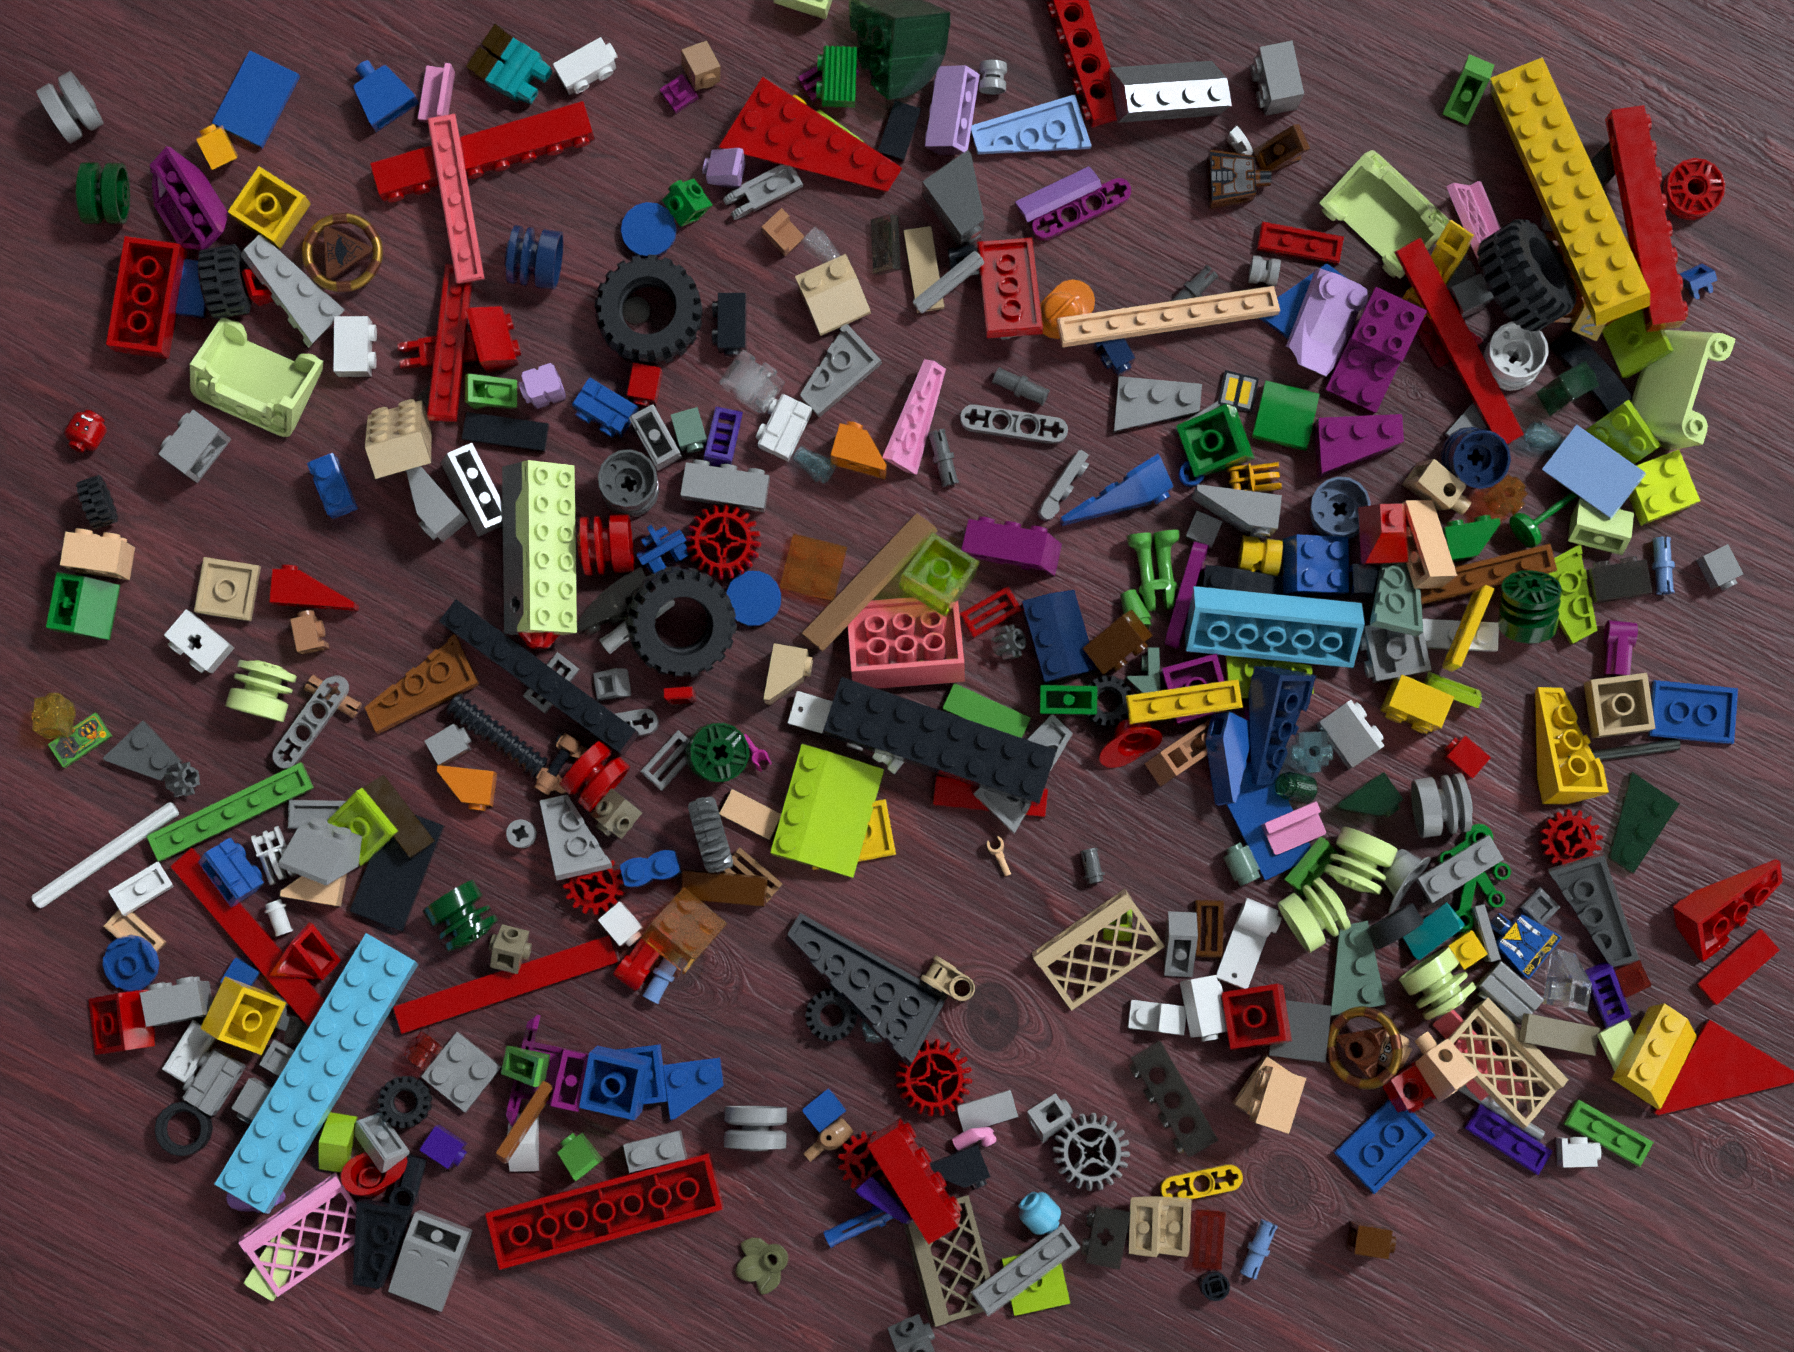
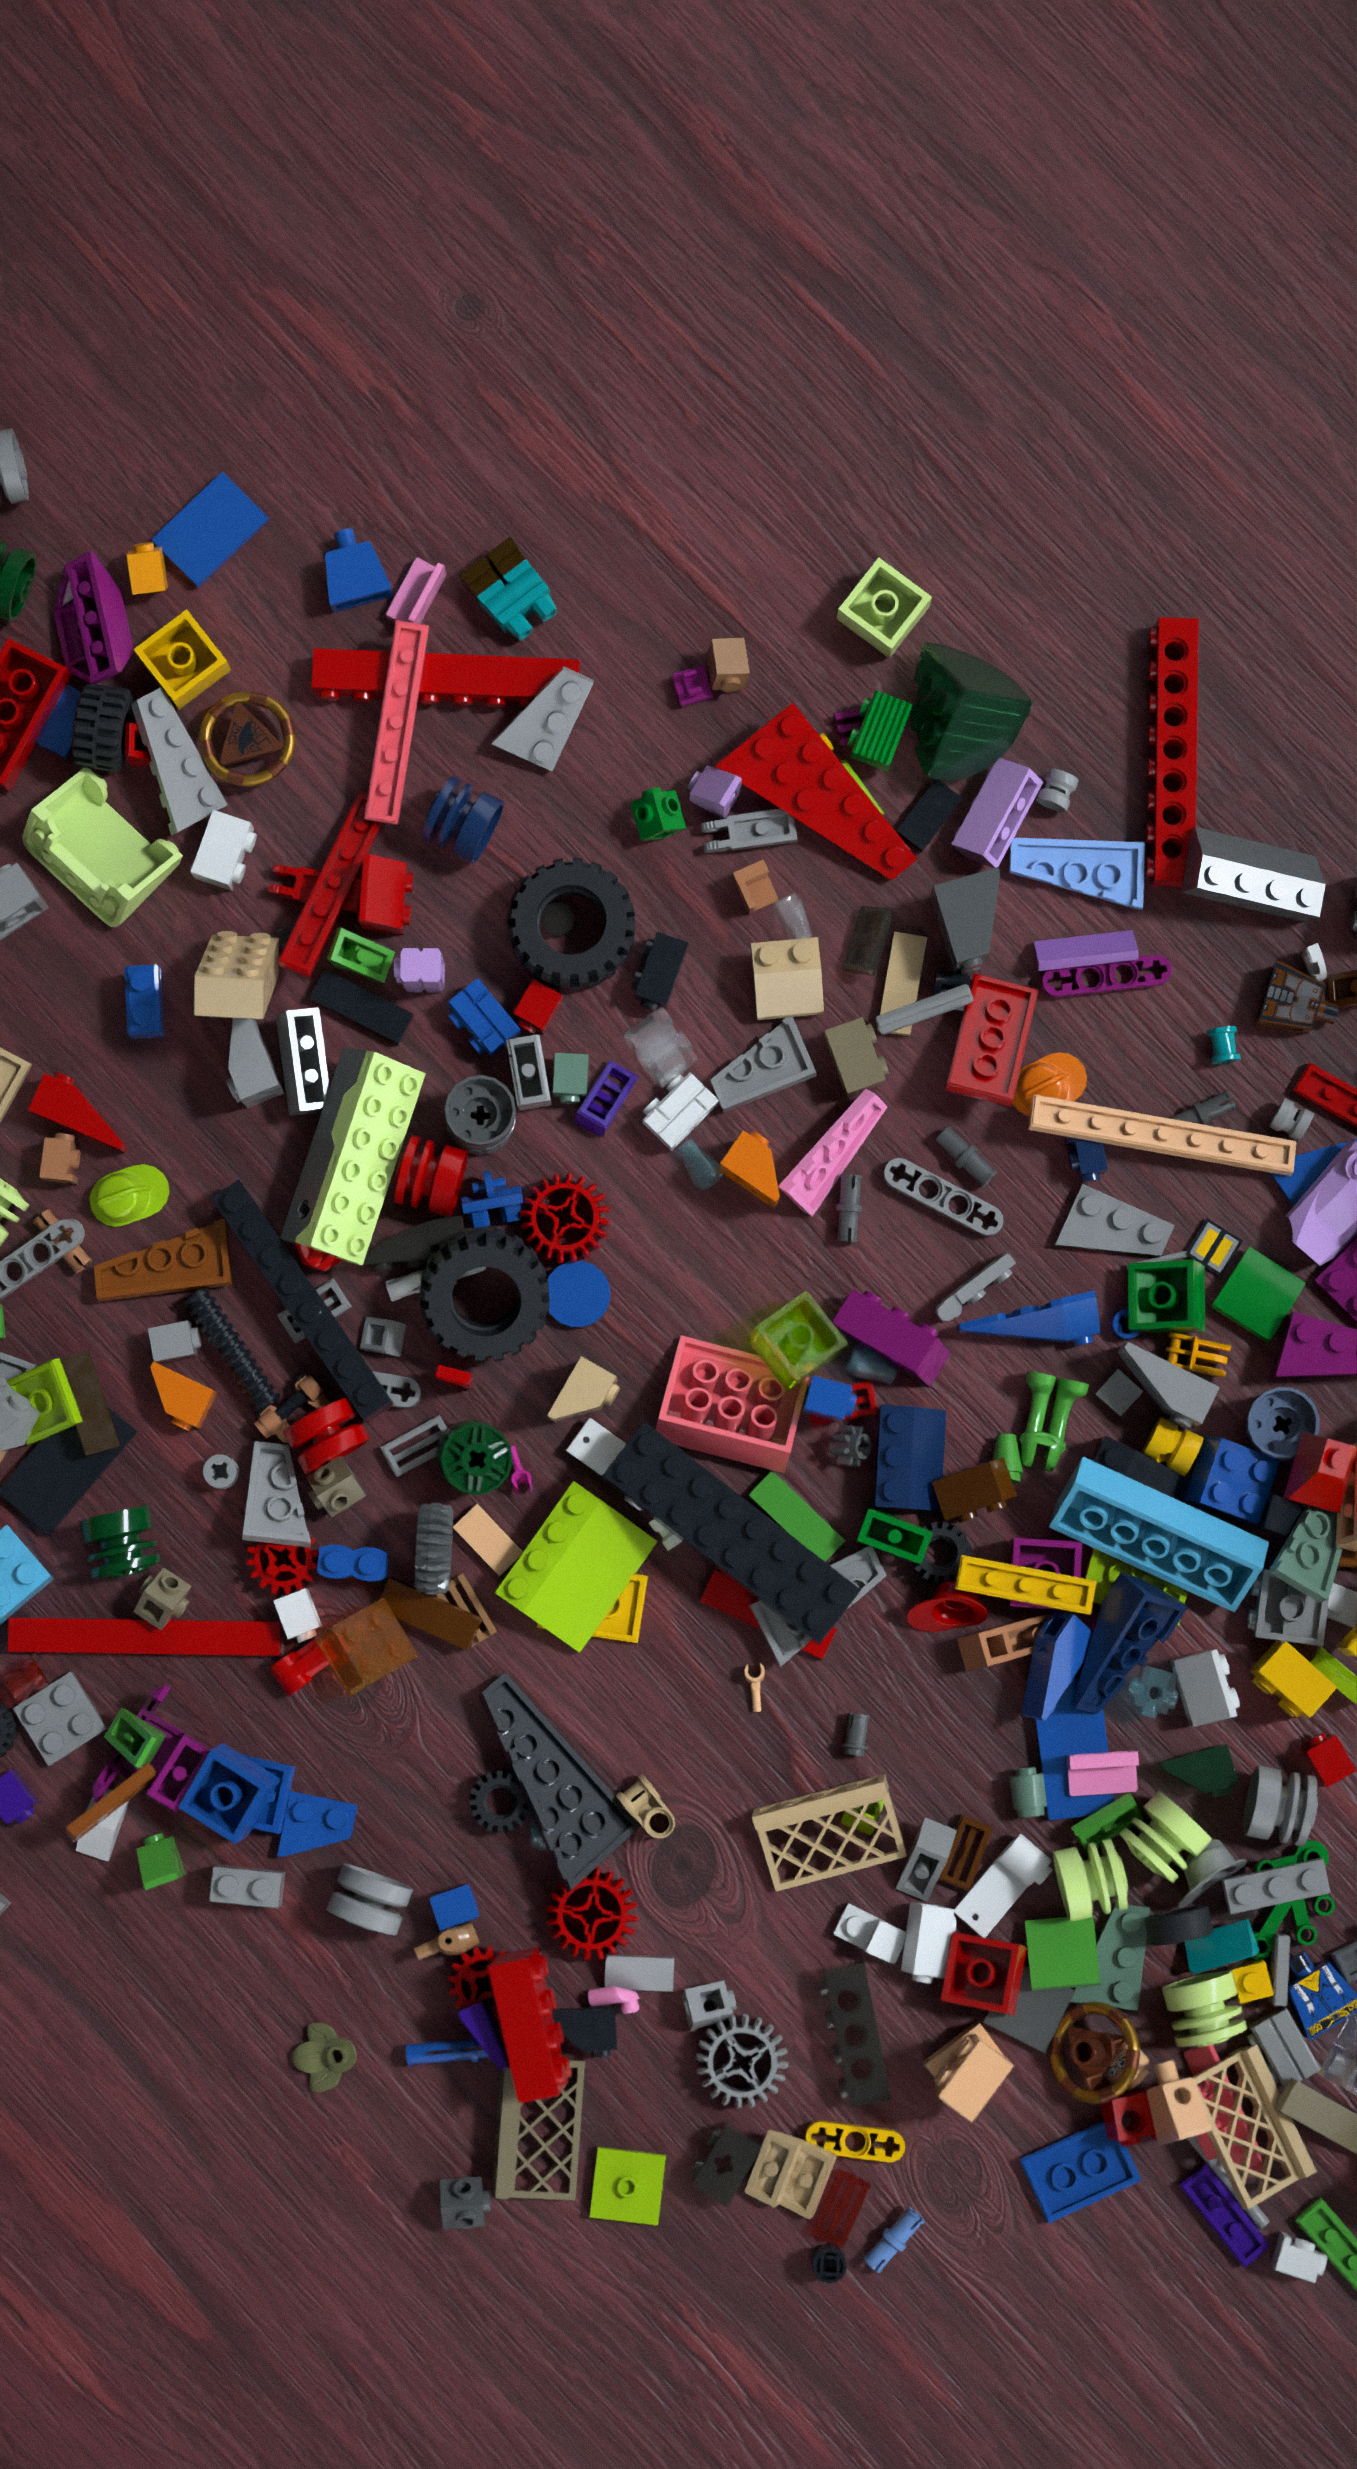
camera: 20 degrees right, 0 degrees up
red brick [485,1152,724,1270] -> none
white brick [553,37,618,95] -> none
blue tile [621,202,677,258] -> none
medium blue pin [642,946,685,1004] -> none
light grey brick [681,459,770,512] -> none
clear orange plate [780,534,848,601] -> none
medium nougat tile [802,513,938,652] -> none
light grey tile [971,1224,1081,1317] -> none
medium azure head [1019,1192,1061,1235] -> none
sand green slope [1124,648,1160,694] -> none
magenta beam [1165,541,1208,649] -> none
clear green brick [1275,772,1318,804] -> none
reddish brown brick [1346,1221,1396,1260] -> none
none -> lime piece [90,1164,169,1227]
none -> light grey wing [492,666,594,771]
none -> blue brick [803,1375,857,1423]
none -> dark tan brick [823,1017,889,1098]
none -> clear light blue cone [845,1345,898,1385]
none -> bright green tile [1025,1916,1100,1991]
none -> teal bush [1207,1026,1241,1064]

